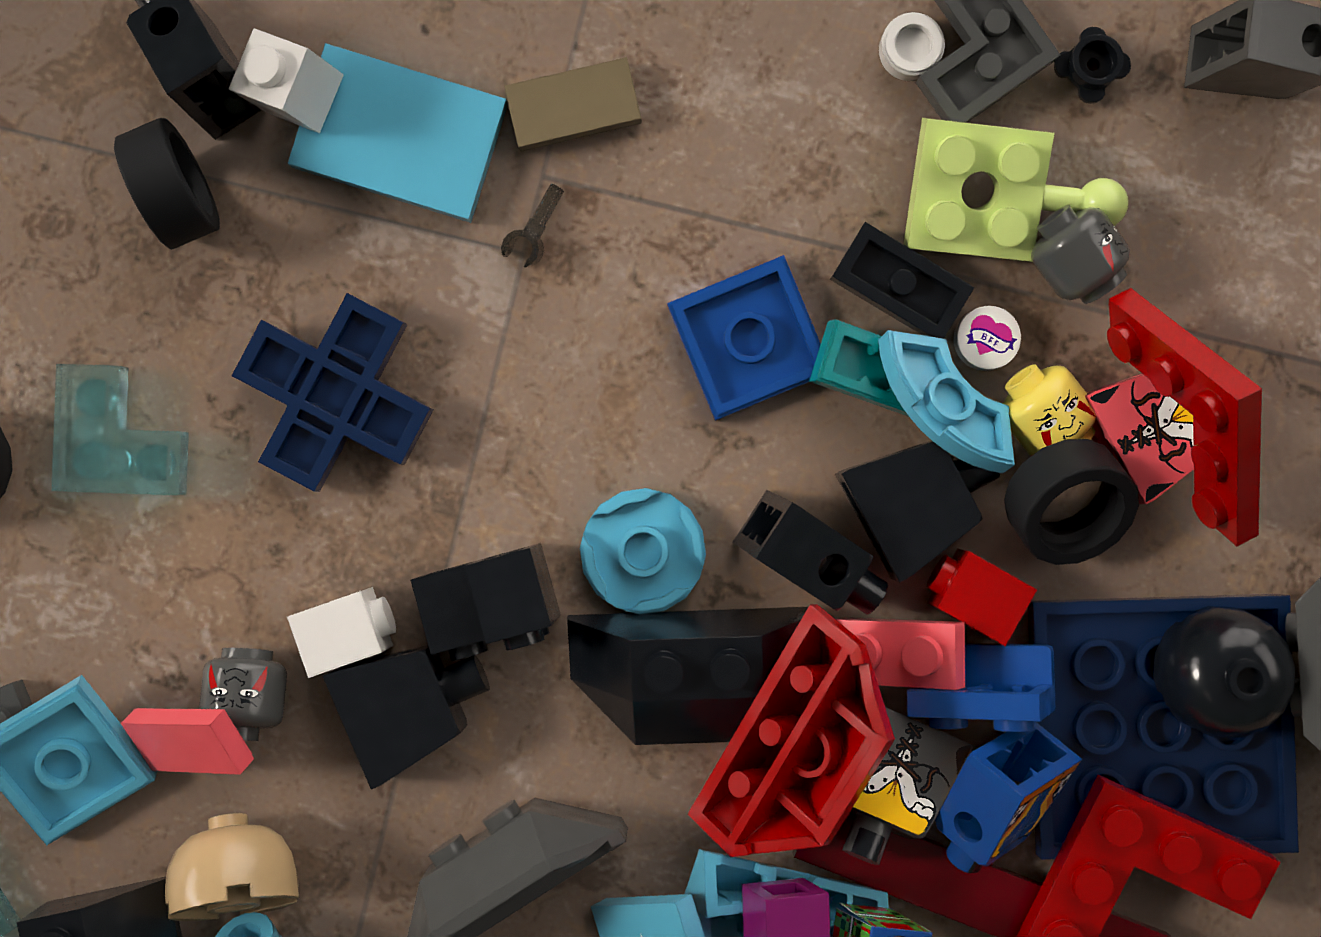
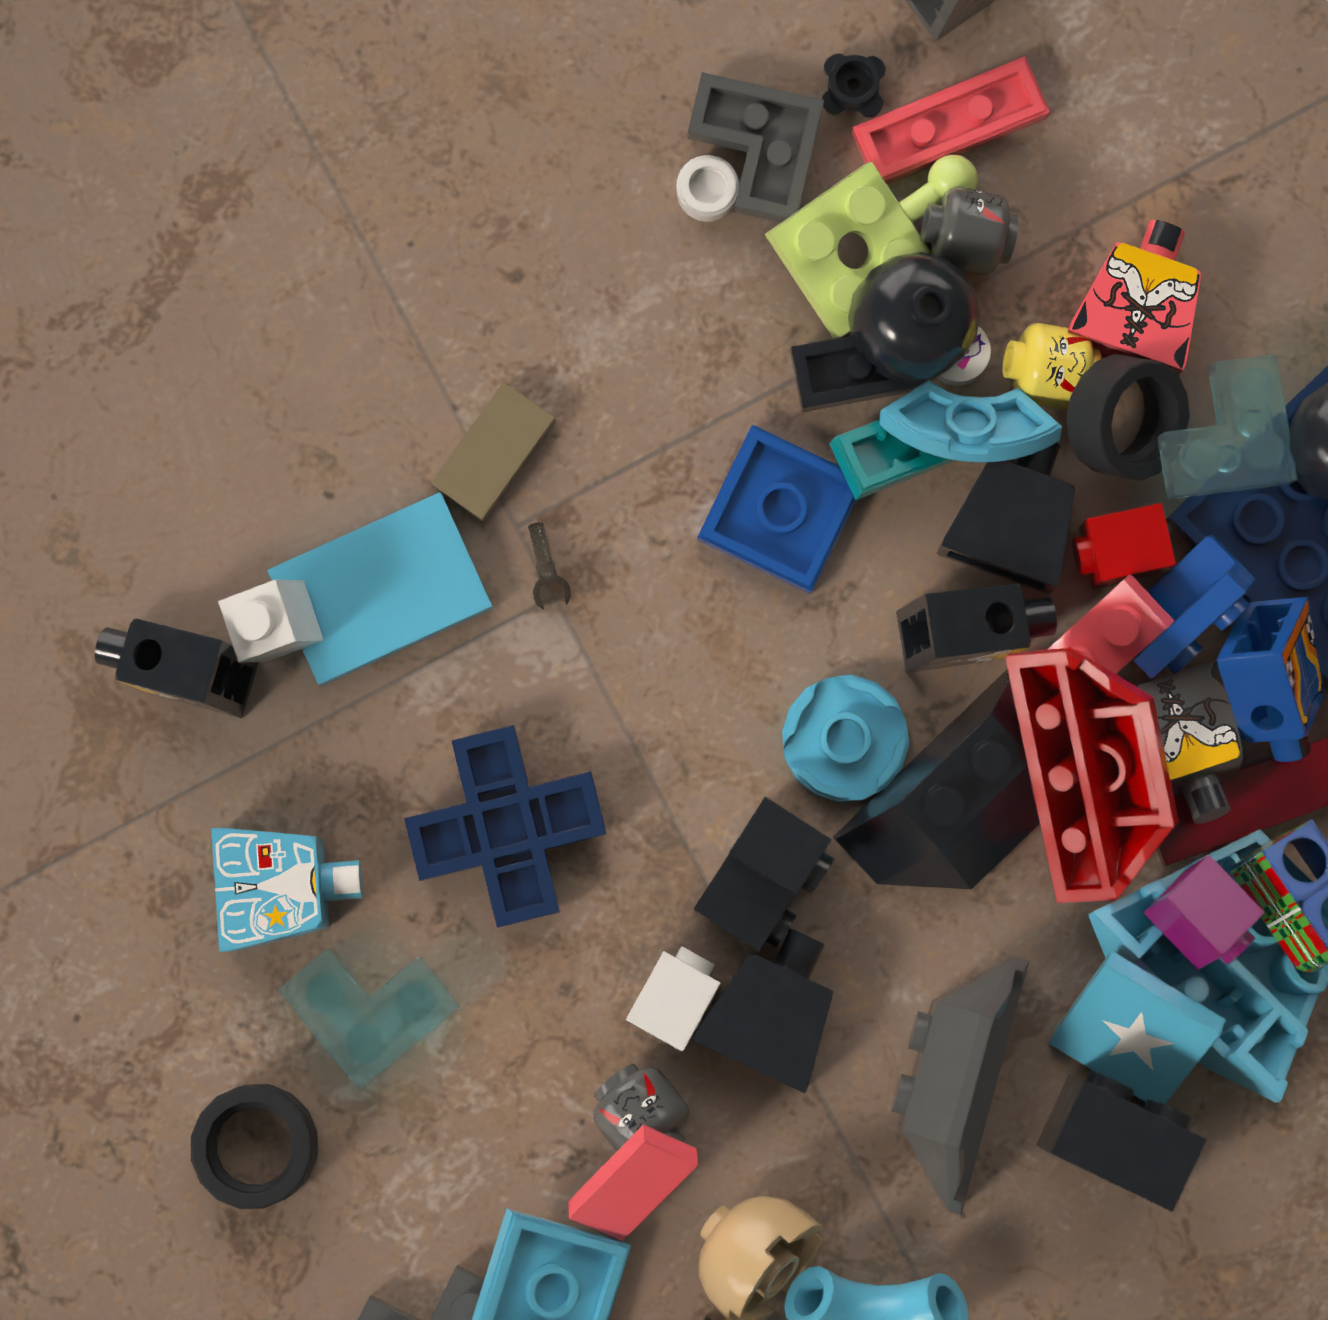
camera: 35 degrees left, 5 degrees down
black tyre [114,118,220,250] -> none
red plate [1107,288,1262,547] -> none
none -> medium azure torso [211,828,364,952]
none -> black cylinder [848,252,981,383]
none -> coral tile [852,56,1050,184]
none -> clear light blue plate [1157,354,1298,499]

